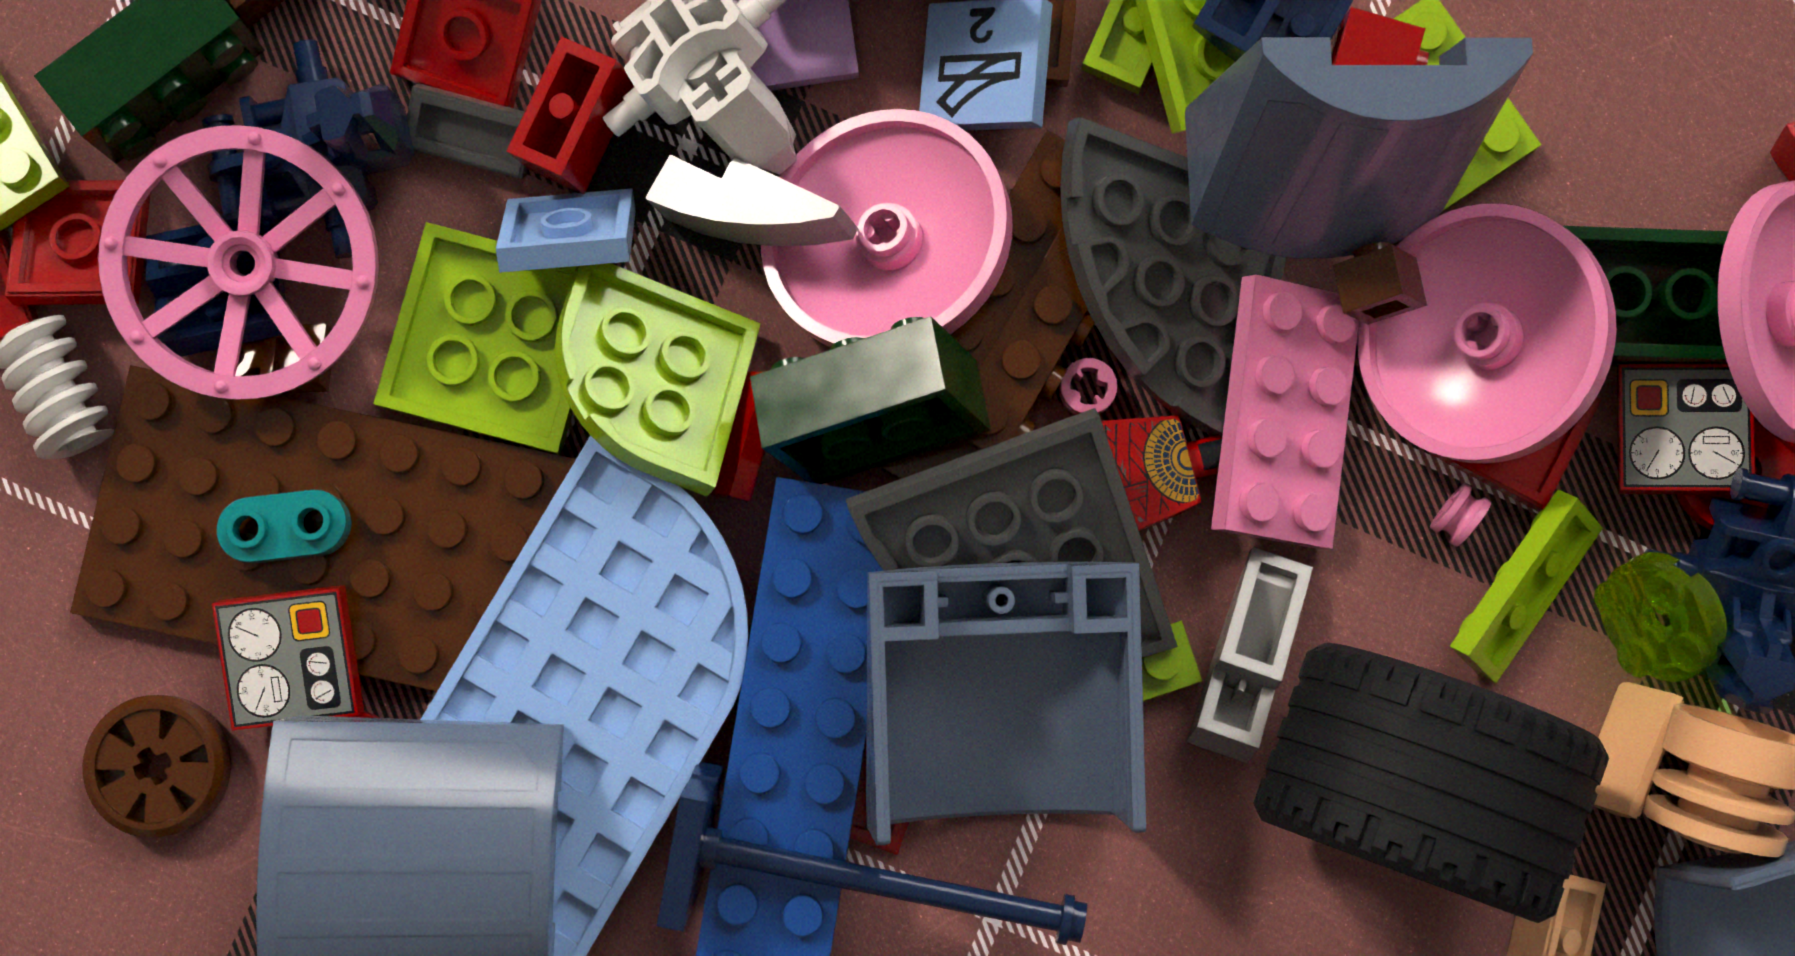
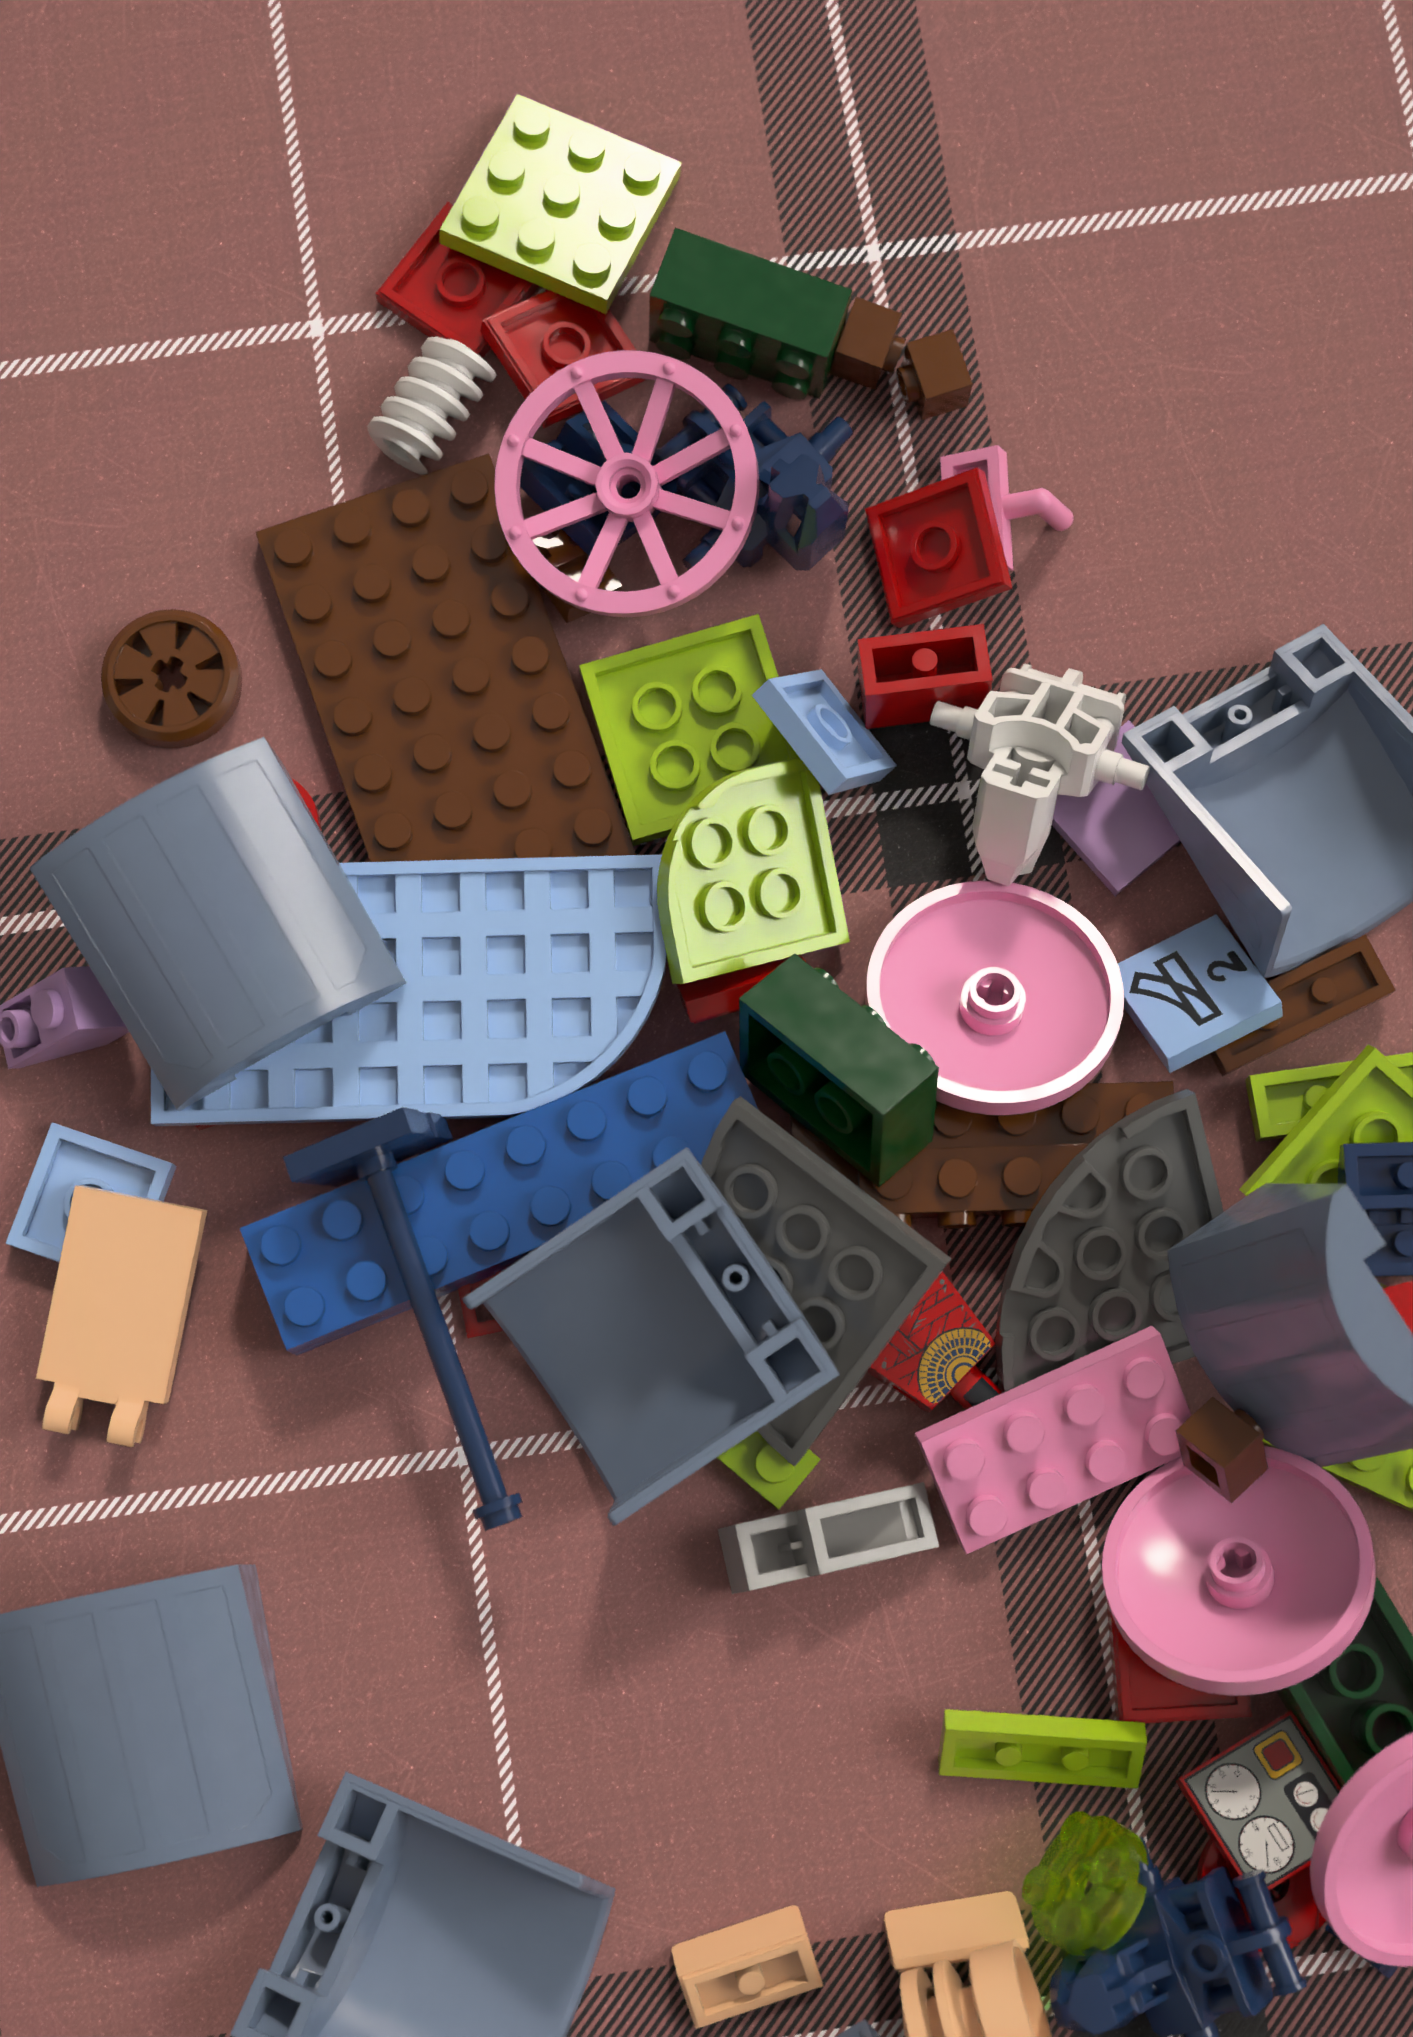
camera: 55 degrees right, 5 degrees down
tile [212,585,364,731] -> none
teal plate [217,490,351,563] -> none
dark grey tile [407,83,528,179] -> none
slope [645,155,859,247] -> none
bright pink bush [1059,358,1117,415] -> none
black tyre [1253,643,1609,923] -> none
bright pink bush [1430,483,1491,547] -> none

